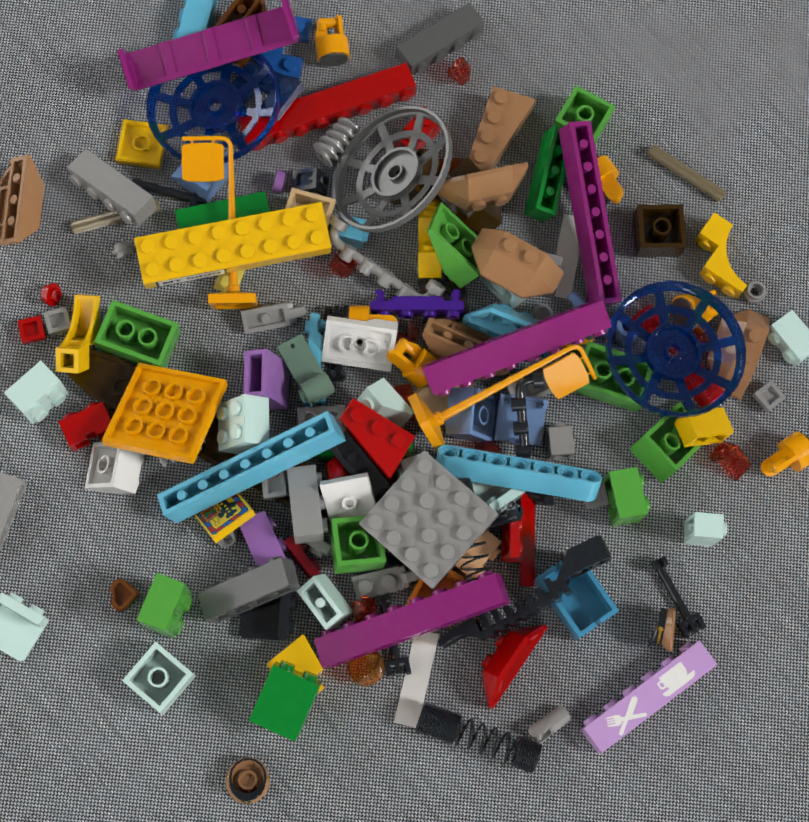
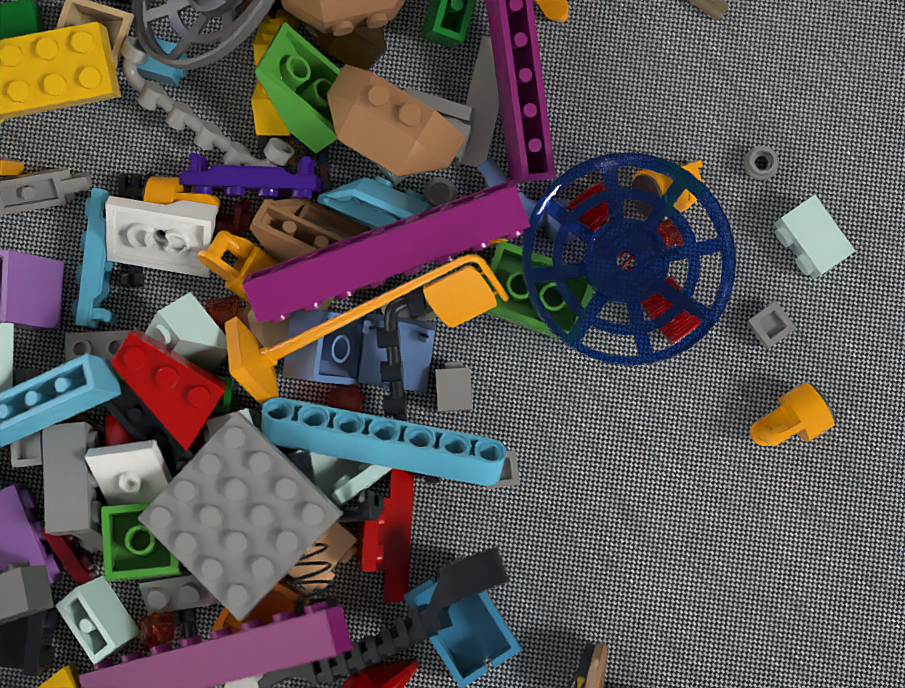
camera: 15 degrees right, 10 degrees up
sand green door [277,334,335,406] -> none
clear red bracket [328,243,363,278] -> none
bright green brick [601,467,650,527] -> none
bright green slope [629,401,702,483] -> none
dark brown brick [633,204,687,257] -> none
black hinge [650,556,707,639] -> none
yellow brick [674,406,734,447] -> none
light aqua brick [684,512,727,546] -> none
yellow arch [695,212,747,299] -> none
medium nougat wedge [706,309,770,400] -> none
clear red bracket [709,442,752,481] -> none

